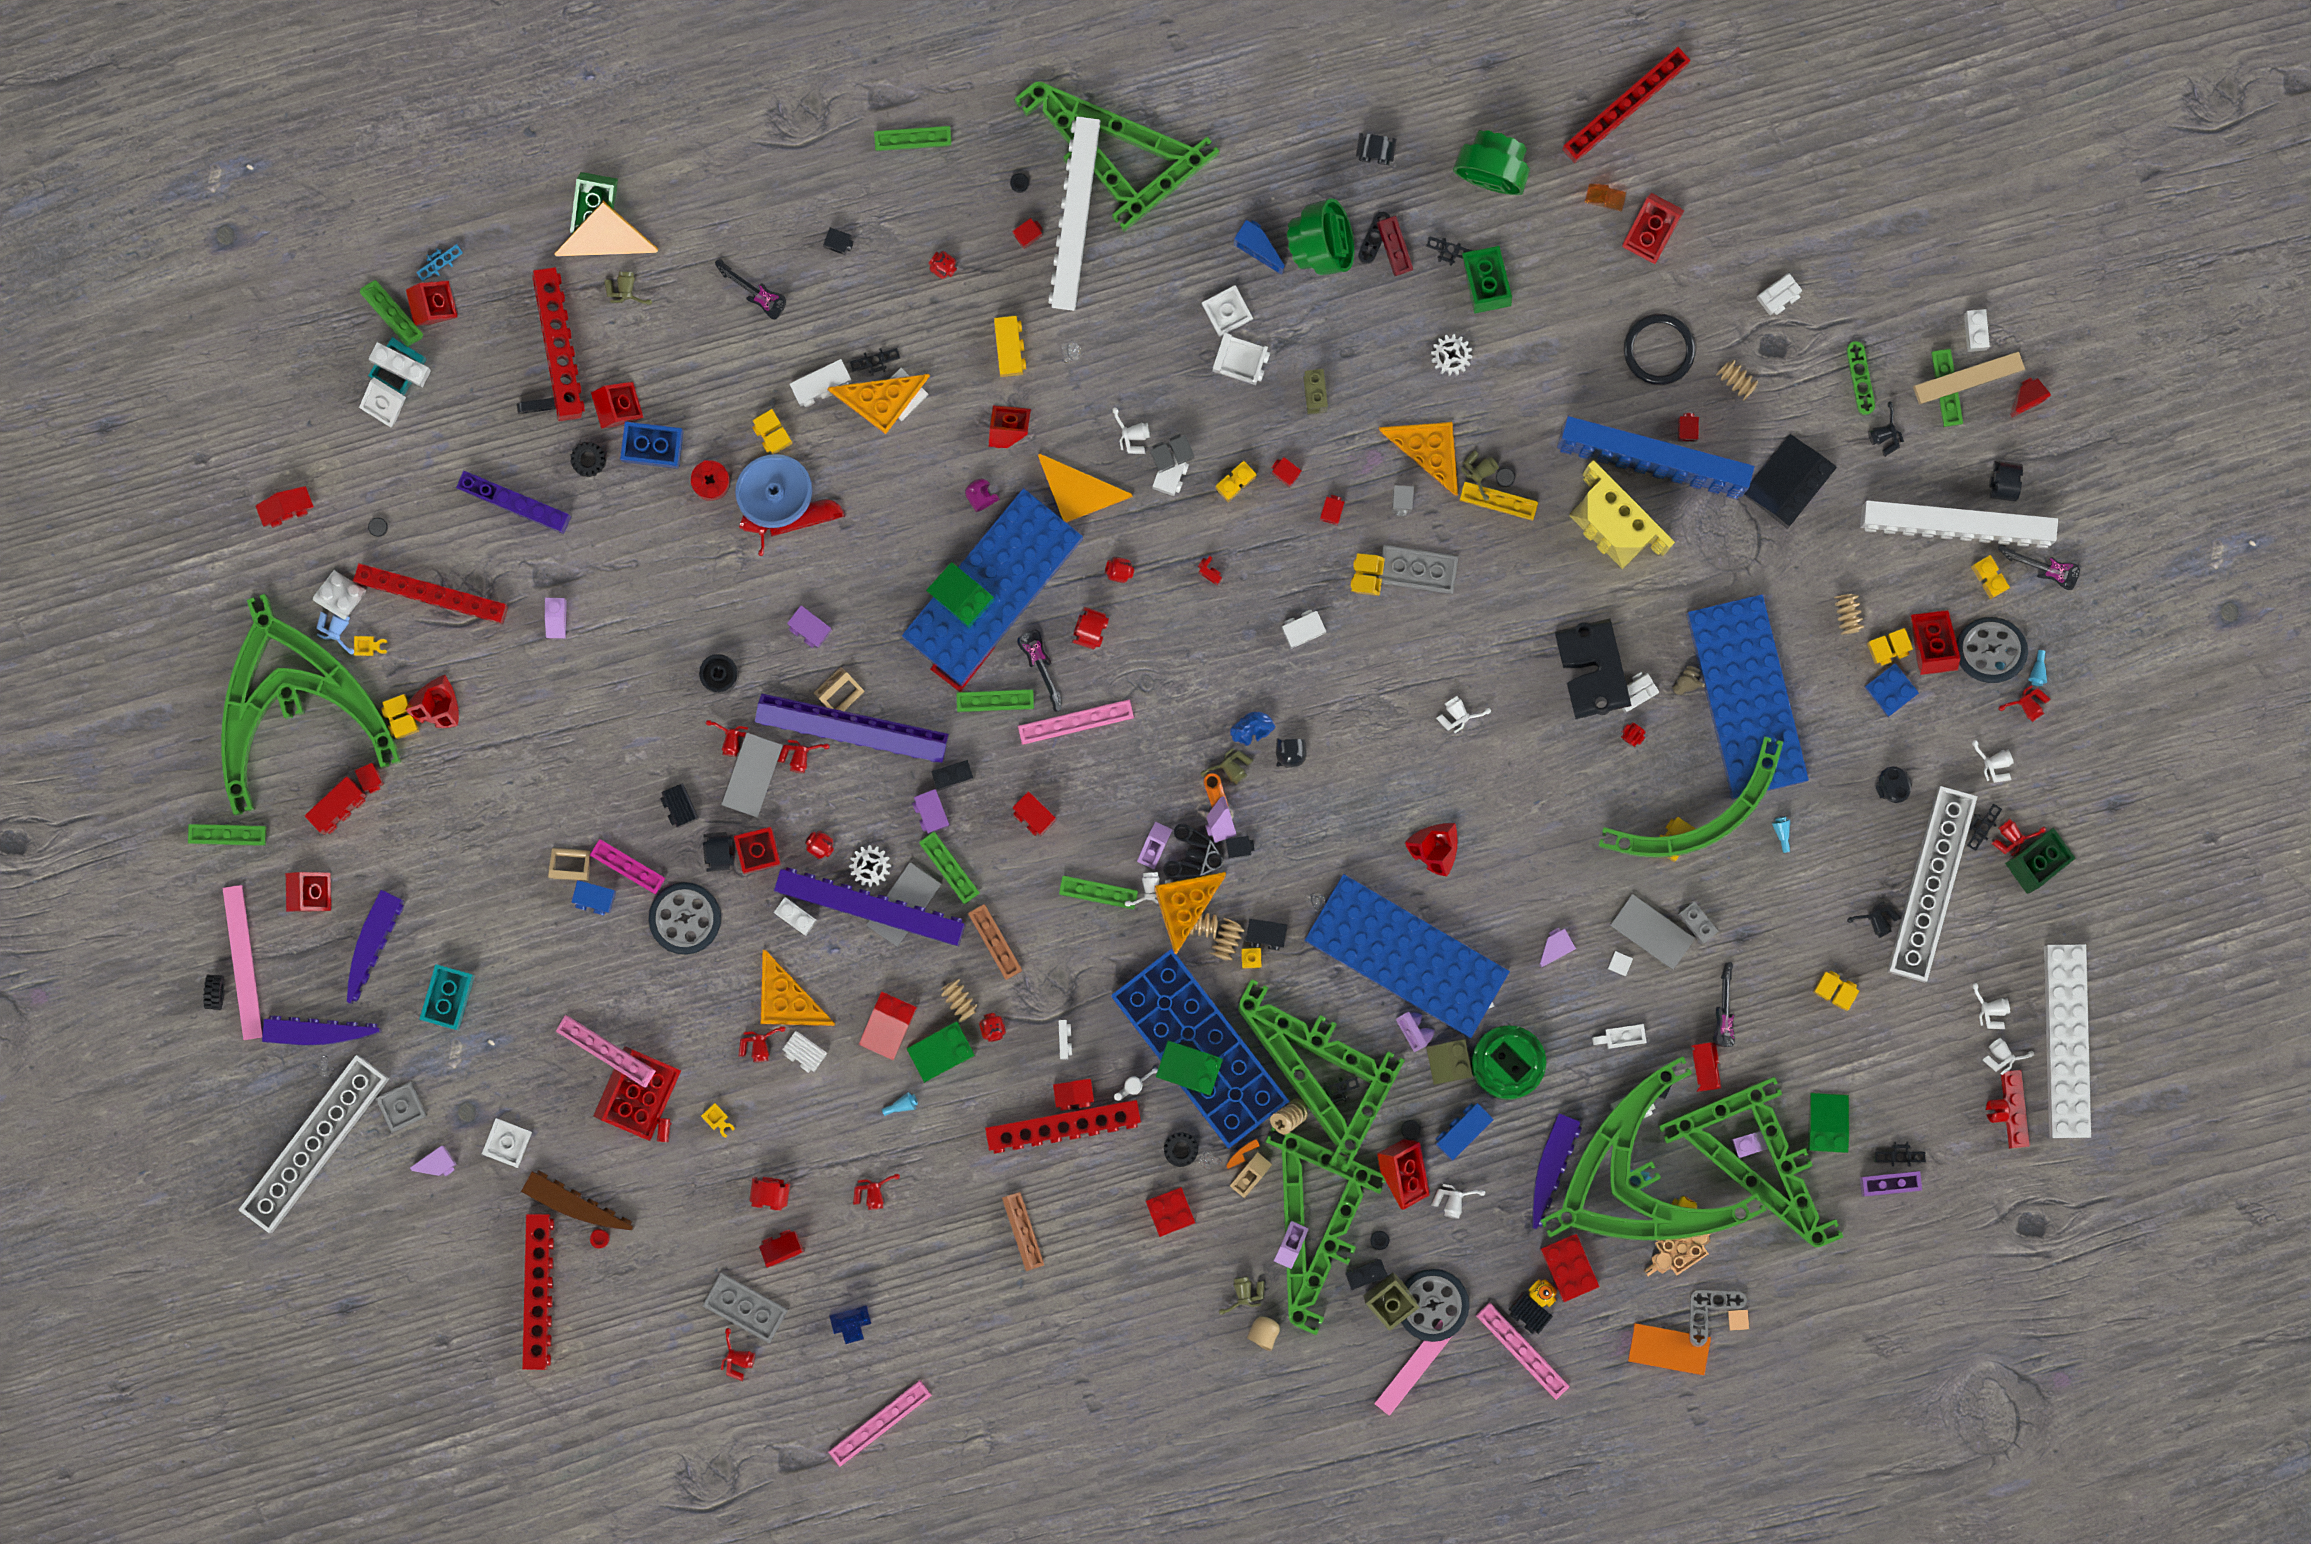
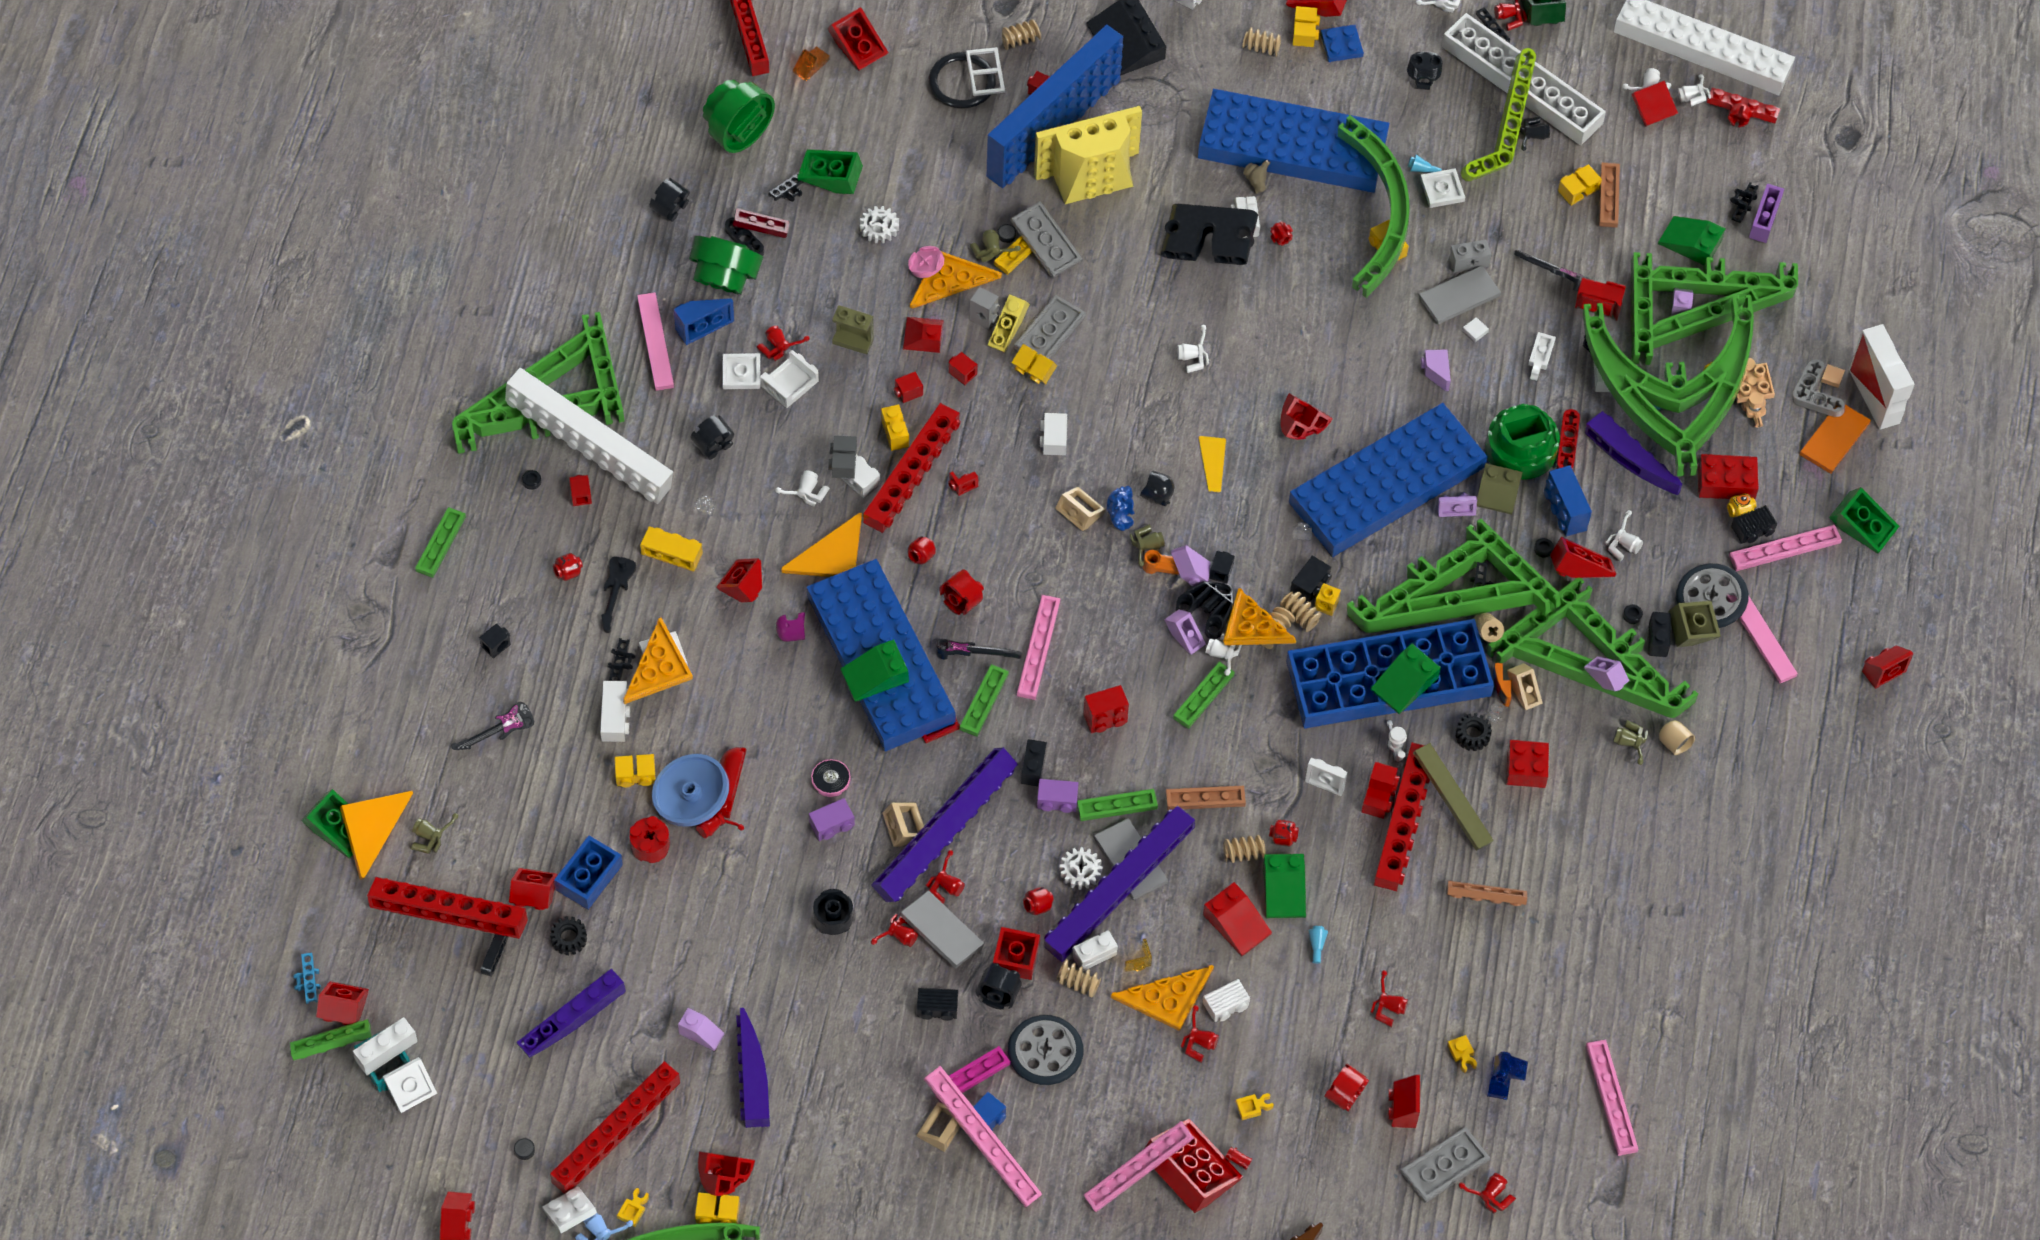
camera: 65 degrees left, 25 degrees down
none -> black piece [601,557,636,633]
none -> bright pink tile [637,292,674,391]
none -> black brick [691,415,734,460]
none -> dark purple slope [736,1008,770,1128]
none -> red piece [757,325,810,361]
none -> black tile [811,759,851,797]
none -> red brick [863,403,961,533]
none -> red slope [903,317,944,353]
none -> bright pink tile [908,246,945,278]
none -> bright pink tile [924,1066,1042,1208]
none -> white window [966,47,1005,96]
none -> light yellow slope [988,294,1030,352]
none -> light grey tile [1010,201,1082,278]
none -> tan tile [1055,487,1106,531]
none -> tan piece [1056,959,1101,998]
none -> clear yellow bracket [1125,938,1152,972]
none -> yellow sticker [1199,436,1226,492]
none -> olive tile [1413,743,1494,851]
none -> white plate [1420,168,1465,208]
none -> yellow plate [1447,1035,1477,1073]
none -> lime beam [1461,48,1536,182]
none -> red beam [1556,409,1580,470]
none -> nougat plate [1599,162,1620,228]
none -> red tile [1632,80,1678,127]
none -> green slope [1829,487,1900,553]
none -> white tile [1849,324,1915,430]
none -> red slope [1862,645,1914,689]

